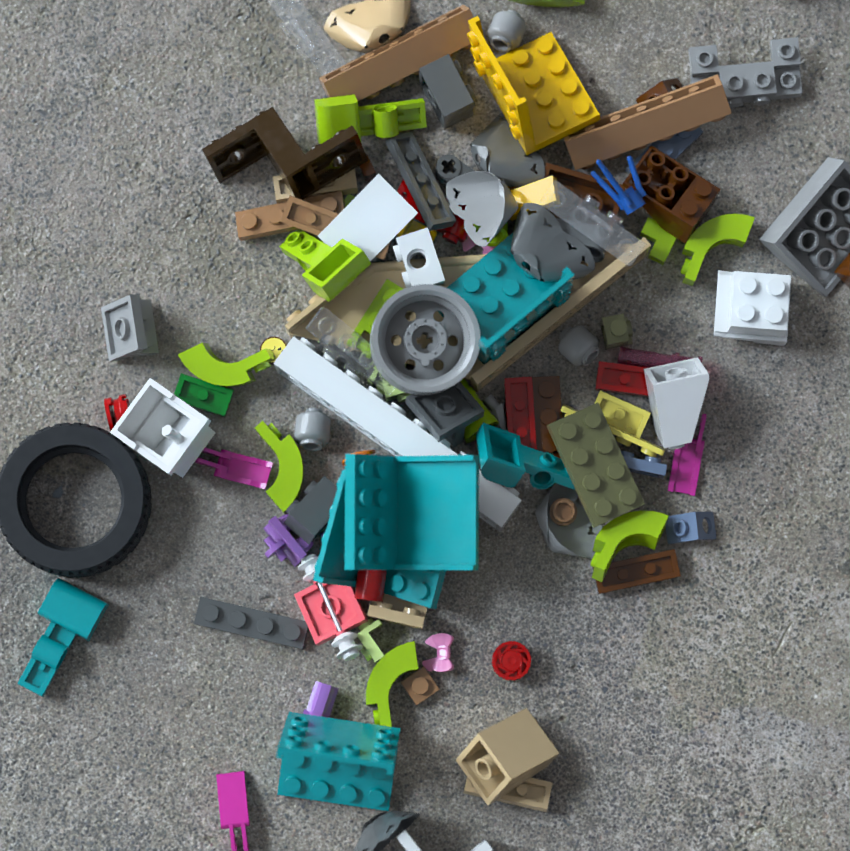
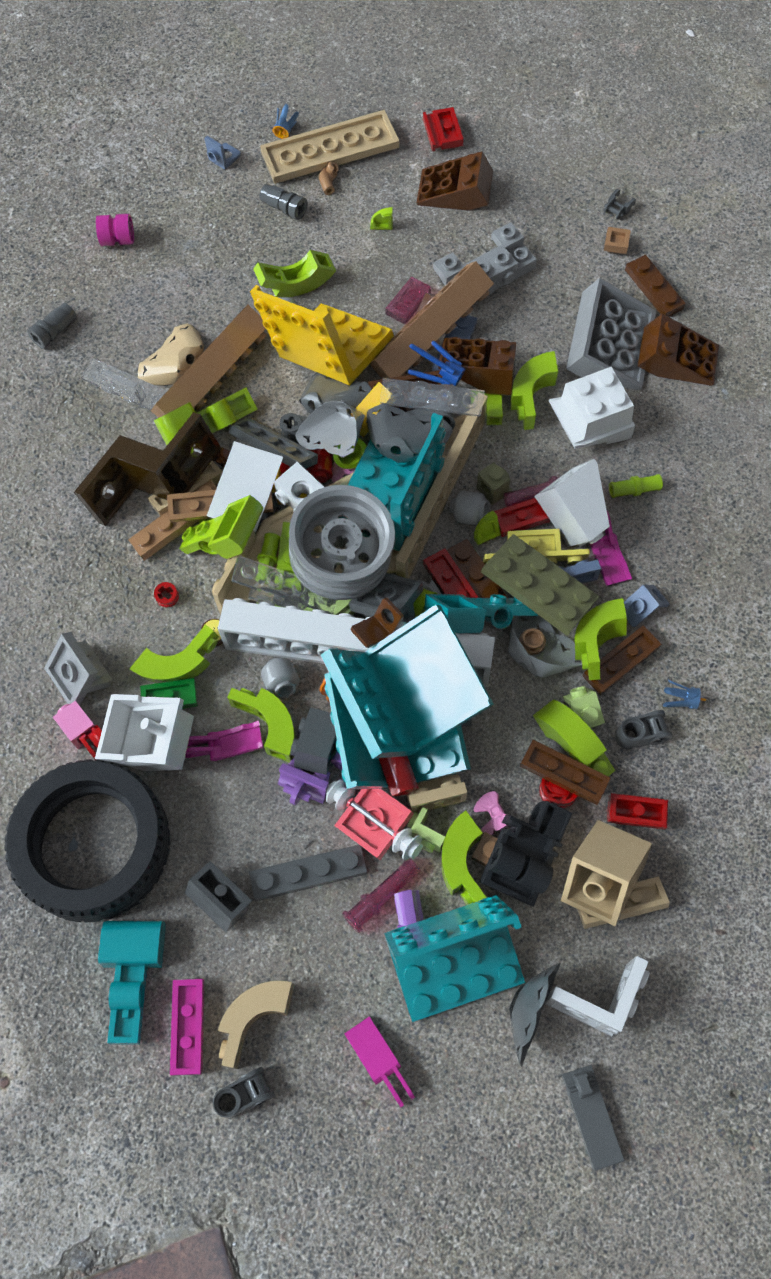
camera: 25 degrees left, 15 degrees down
dark grey brick [419,54,476,130] -> none
none -> bright pink brick [53,701,95,749]
none -> red bush [154,582,179,608]
none -> dark pink plate [170,979,204,1076]
none -> dark grey brick [185,861,252,933]
none -> dark grey piece [212,1067,275,1118]
none -> tan arch [218,981,295,1069]
none -> lime axle [254,533,281,585]
none -> clear pink pin [342,858,421,933]
none -> reddish brown bracket [350,597,404,648]
none -> clear pink plate [385,277,431,325]
none -> lime tile [474,511,501,545]
none -> black plate [480,801,573,907]
none -> reddish brown plate [520,740,611,805]
none -> lime arch [533,699,616,776]
none -> yellowish green bracket [563,686,605,728]
none -> red brick [607,793,668,830]
none -> lime pin [609,474,663,498]
none -> dark grey piece [615,710,673,749]
none -> flat silver piece [663,679,706,709]

